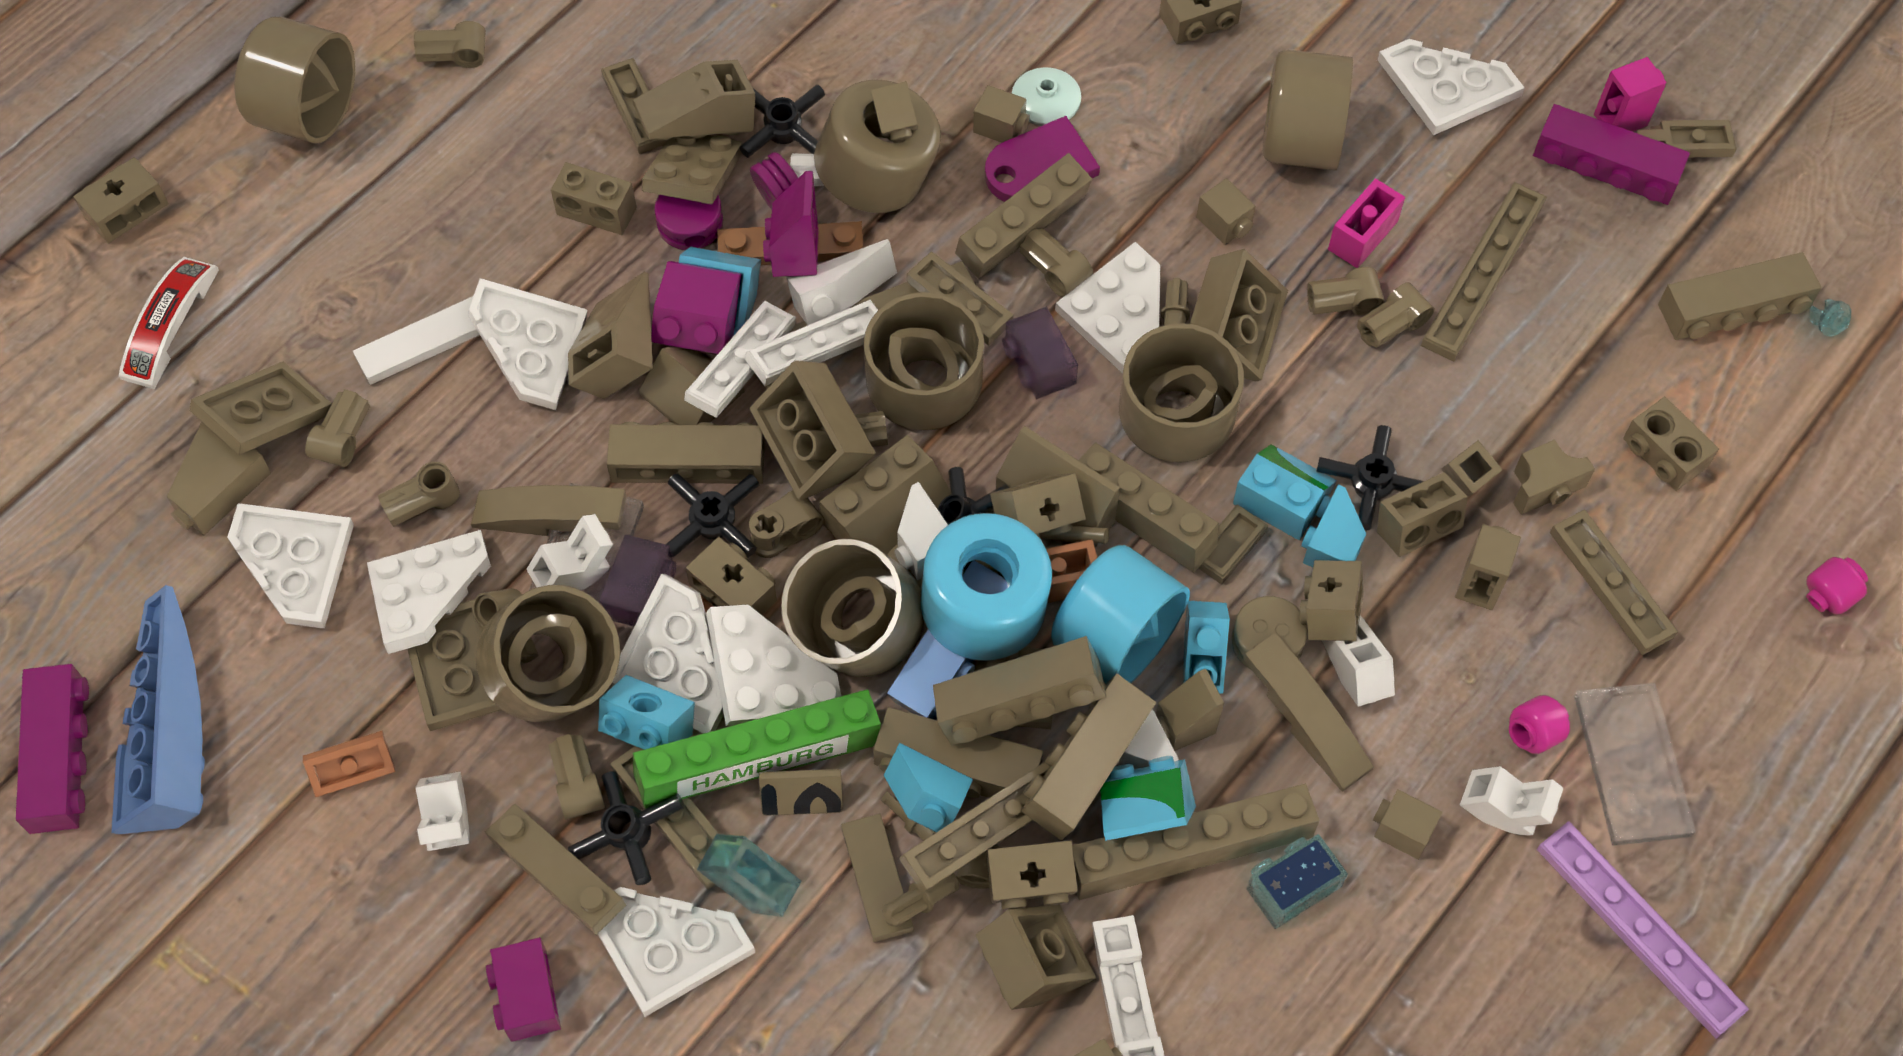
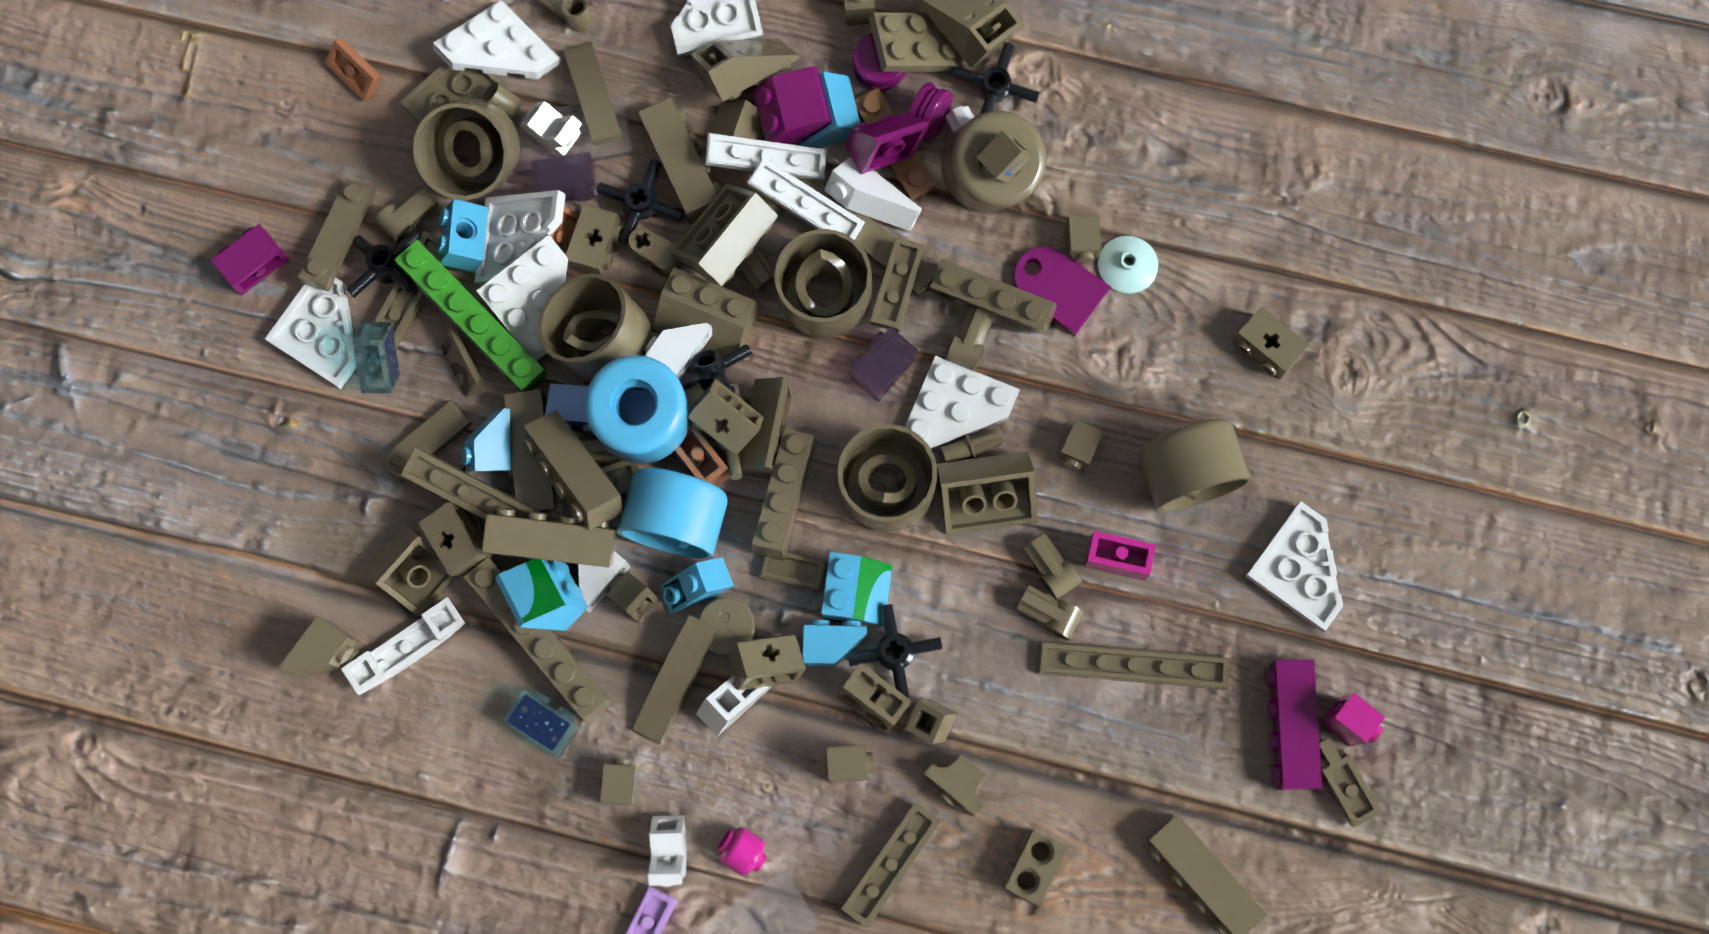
camera: 70 degrees right, 15 degrees up
white brick [415,772,470,851] -> none

